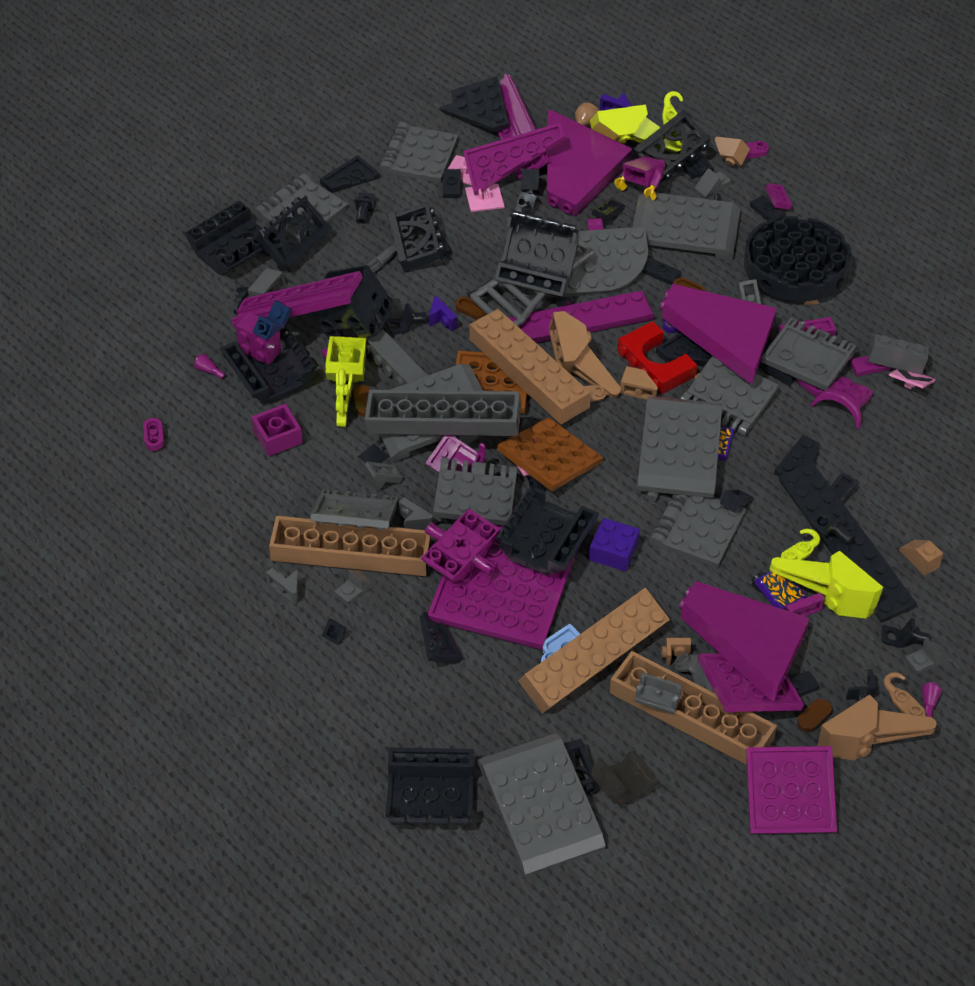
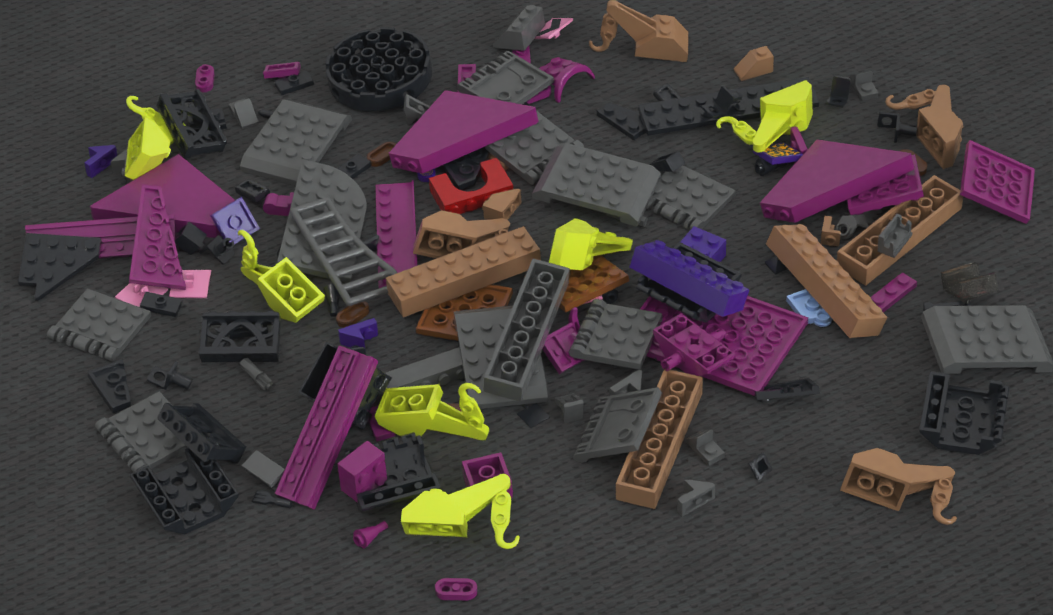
camera: 75 degrees left, 5 degrees down
dark blue slope [252,300,292,340] -> none
black slope [495,210,579,297] -> none
medium nougat helmet [575,103,599,128] -> none
magenta torso [614,157,665,200] -> none
medium nougat slope [715,137,750,166] -> none
magenta cone [921,682,942,717] -> none
none -> tile [210,197,260,245]
none -> neon yellow slope [238,230,325,323]
none -> neon yellow slope [401,474,520,549]
none -> neon yellow slope [549,219,633,270]
none -> medium nougat slope [589,0,688,62]
none -> dark purple brick [629,240,750,317]
none -> medium nougat slope [840,448,957,525]
none -> magenta plate [871,272,917,313]

